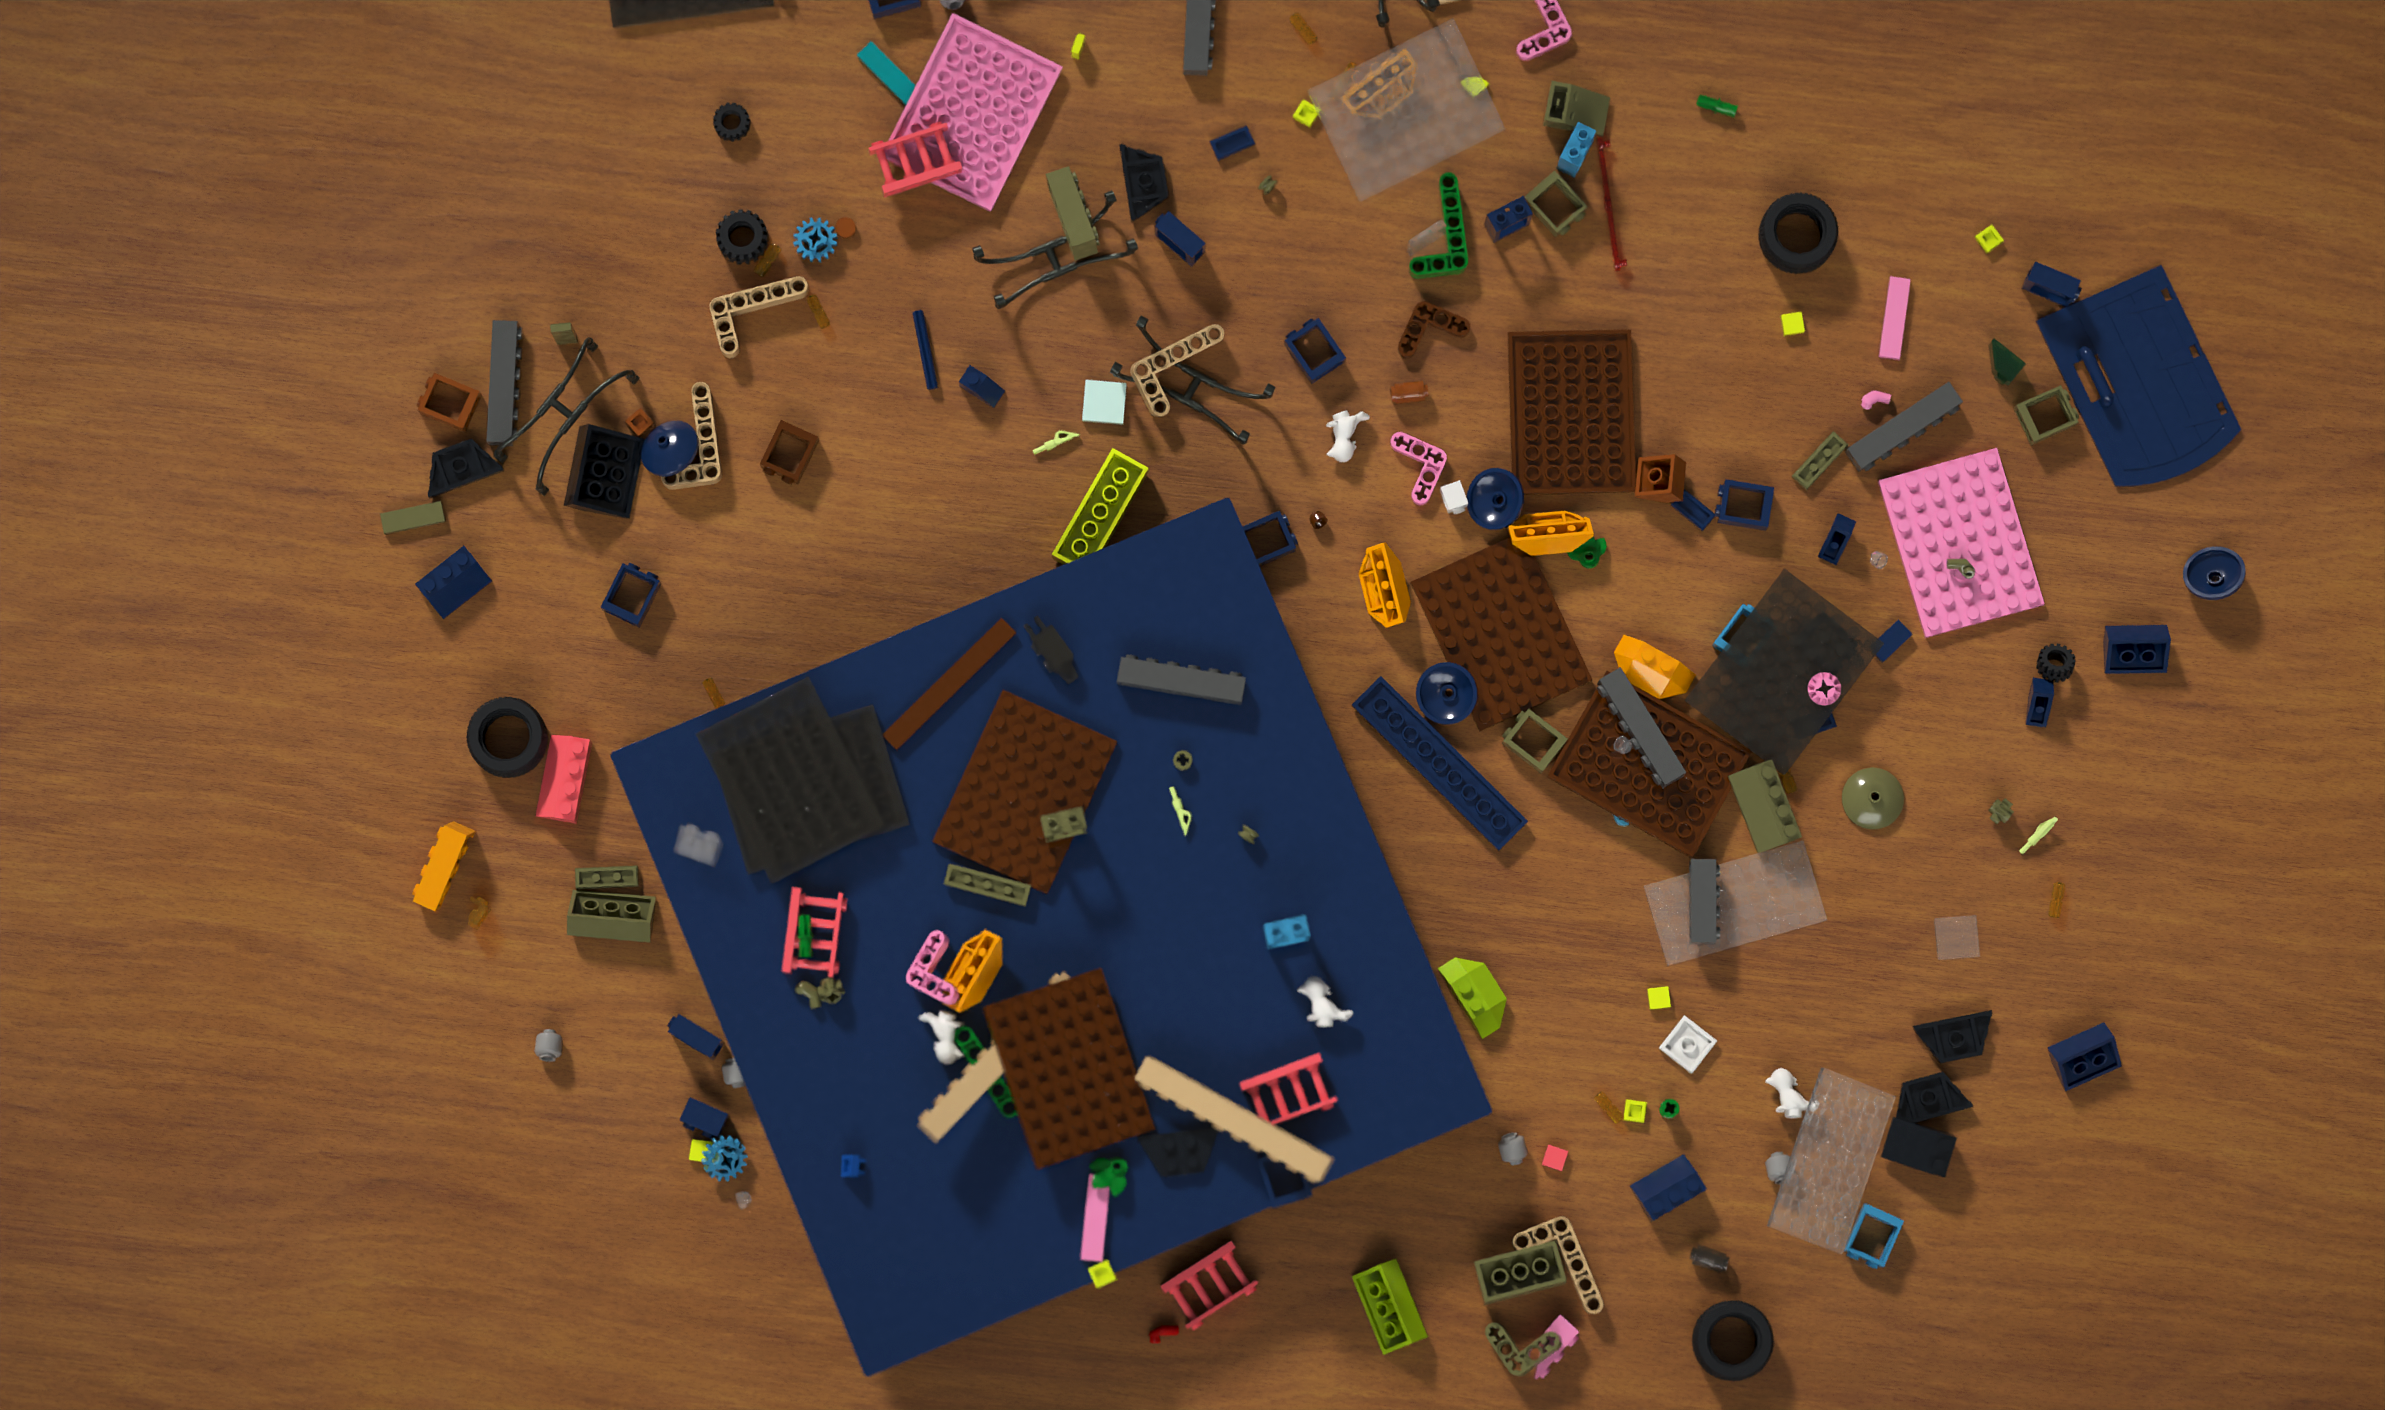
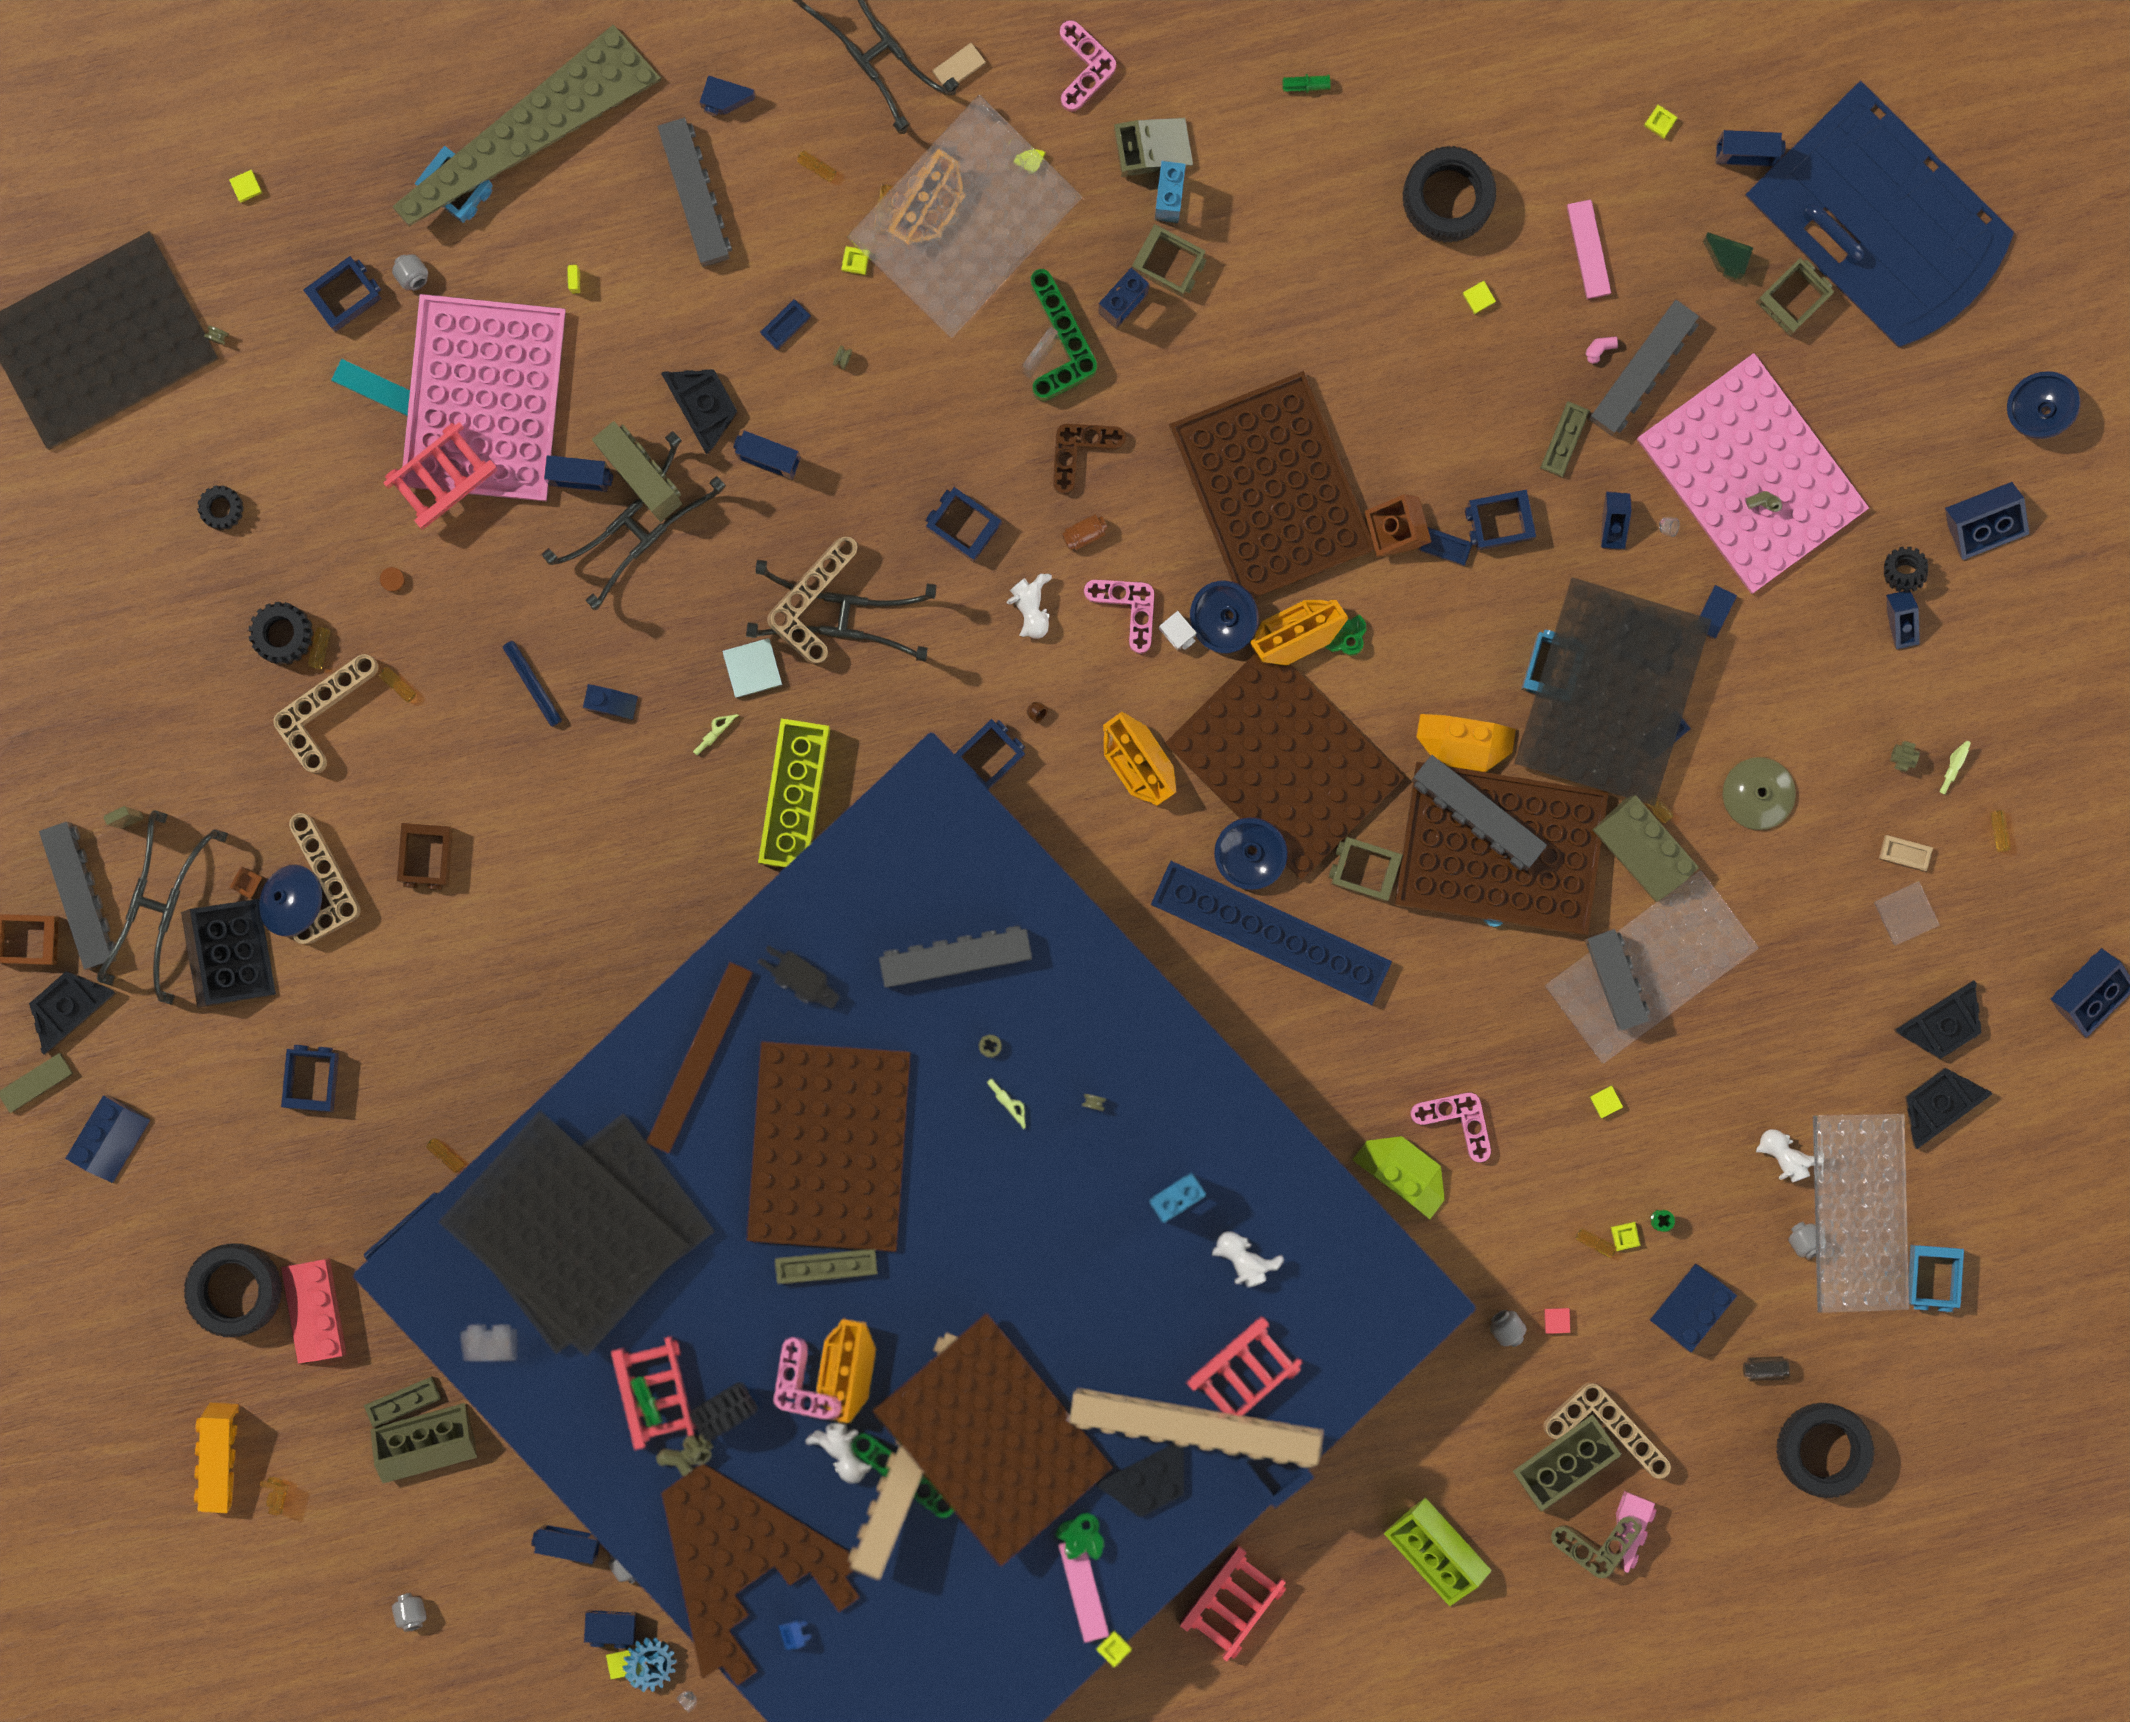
camera: 20 degrees left, 5 degrees up
dark azure gear [793,218,838,263] -> none
olive window [1040,807,1087,843] -> none
red arm [1148,1325,1179,1344] -> none
clear red piece [1596,137,1627,272] -> none
clear hinge [1614,736,1632,754] -> none
white tile [1659,1015,1717,1074] -> none
bright pink gear [1808,672,1841,706] -> none
black slope [1881,1117,1957,1178] -> none
none -> dark blue window [544,455,613,492]
none -> reddish brown wing [662,1463,860,1686]
none -> black tyre [689,1382,758,1441]
none -> bright pink beam [1410,1093,1491,1162]
none -> tan tile [1879,835,1933,871]

